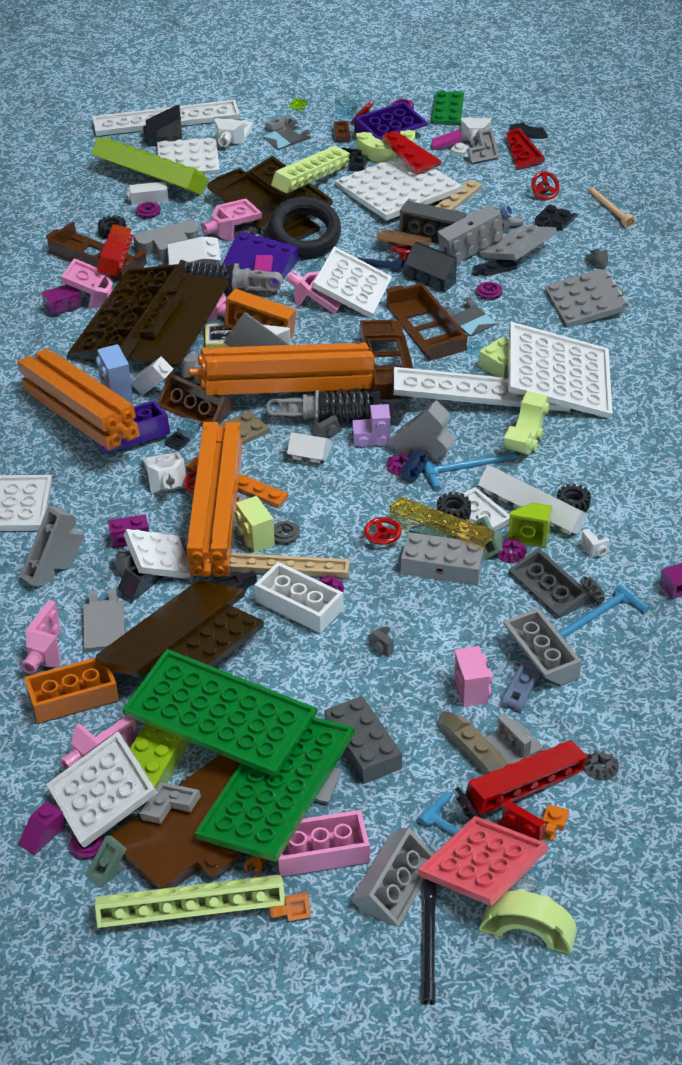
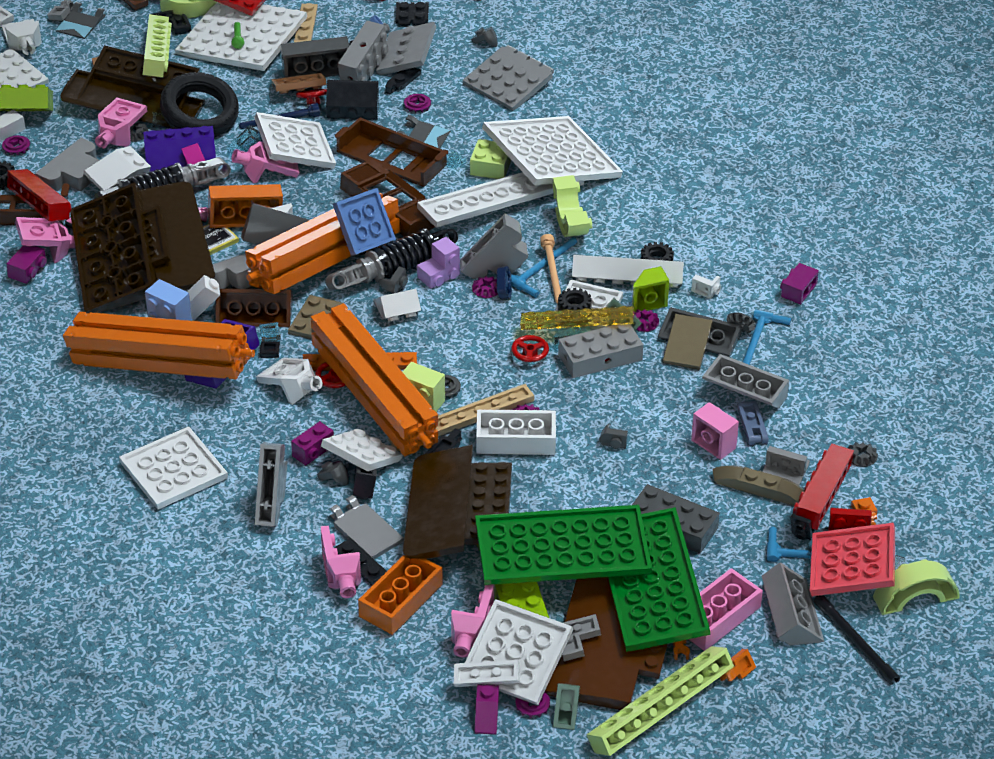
camera: 35 degrees left, 0 degrees up
none -> bright green bar [231,22,245,49]
none -> medium blue plate [332,188,396,256]
none -> black plate [334,538,387,586]
none -> white plate [454,660,520,687]
none -> light nougat piece [540,234,561,304]
none -> dark tan tile [663,314,713,370]

